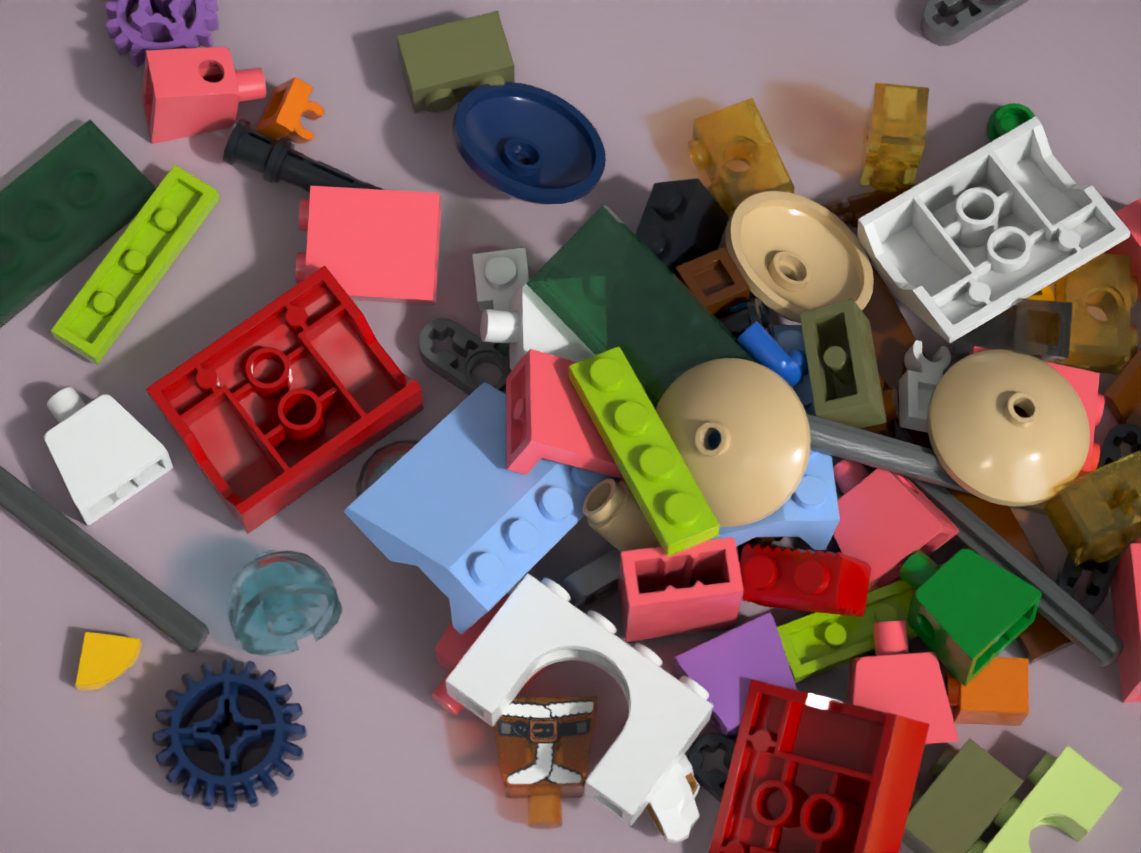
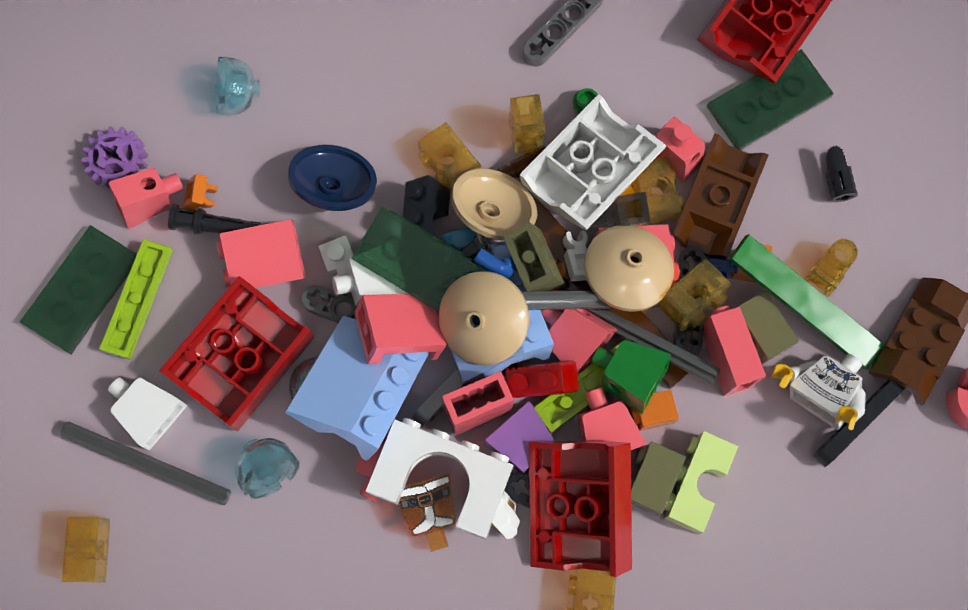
camera: 15 degrees left, 5 degrees up
yellow tile [75,632,143,690] -> none
dark blue gear [152,658,307,812] -> none
olive brick [397,11,515,113] -> none
lime plate [568,346,720,557] -> none
tan brick [582,479,660,552] -> none
reddish brown tile [675,247,750,320] -> none

